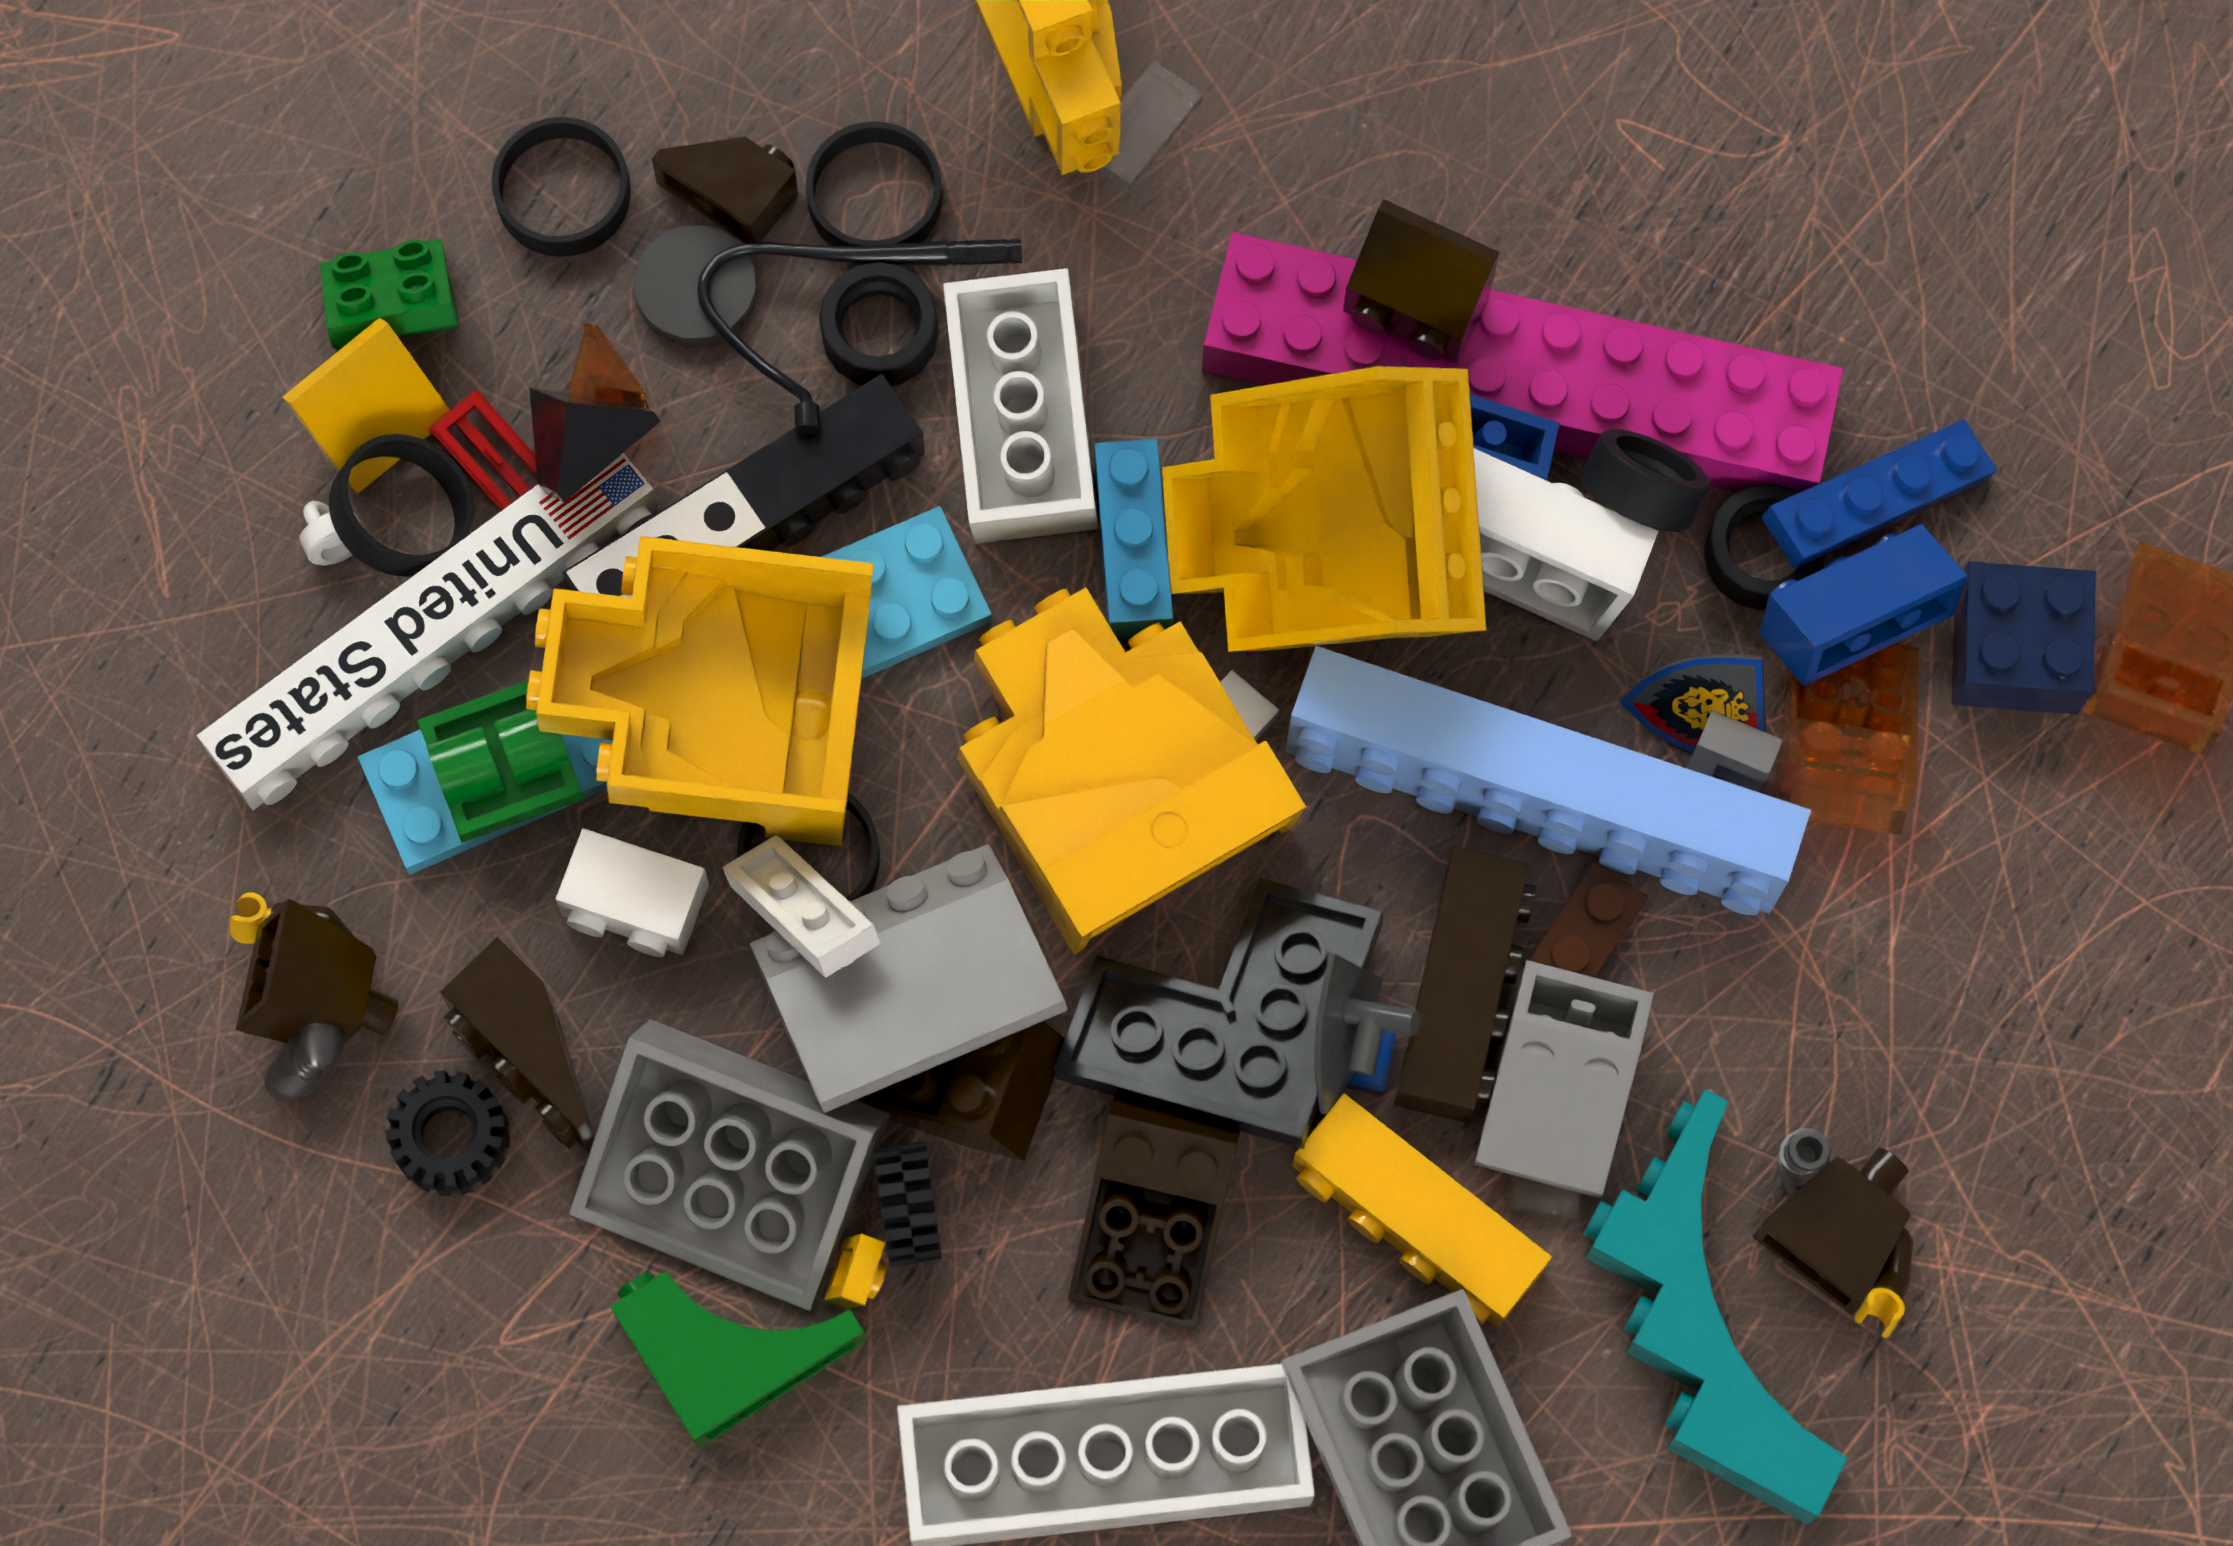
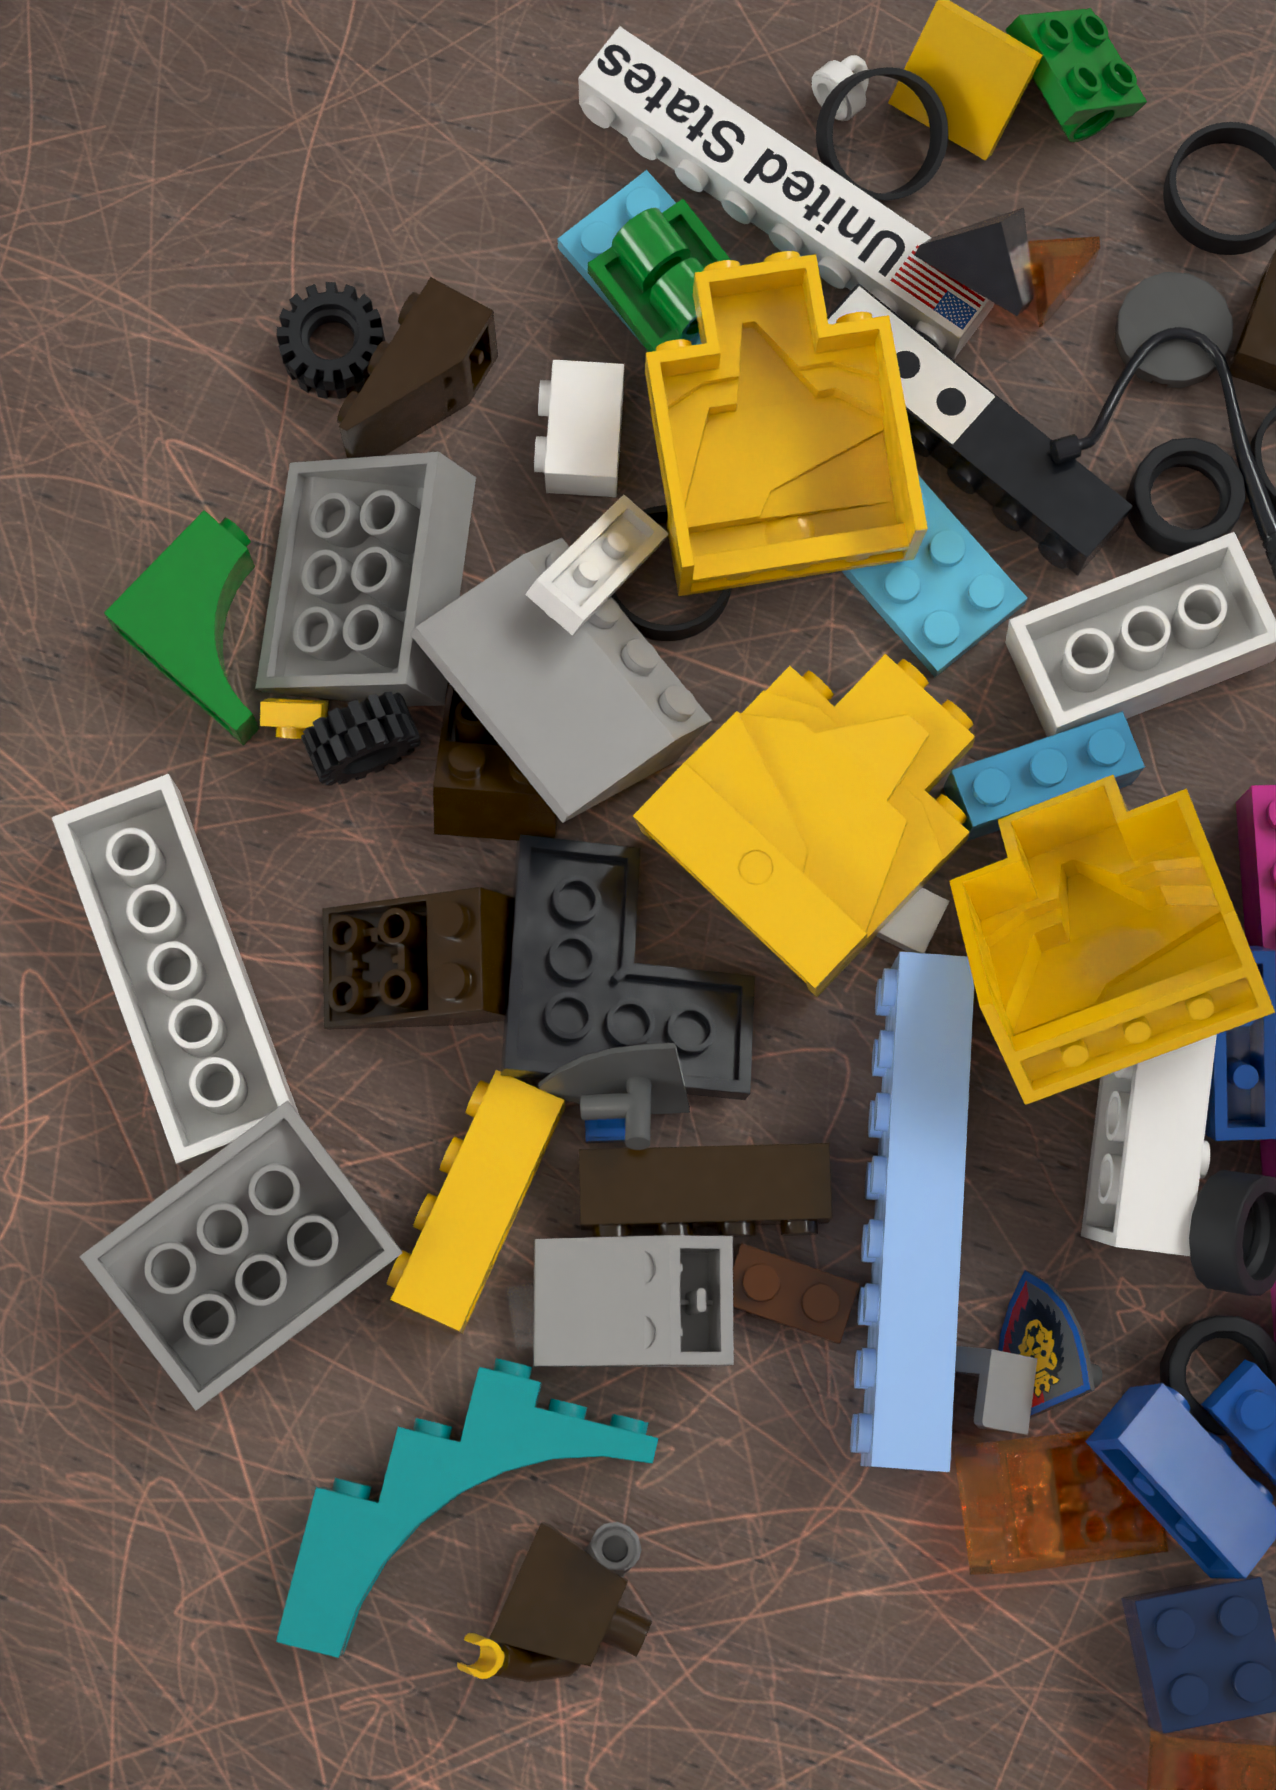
camera: 75 degrees right, 5 degrees up
dark brown torso [229,892,398,1102] -> none
red tile [428,389,538,513] -> none

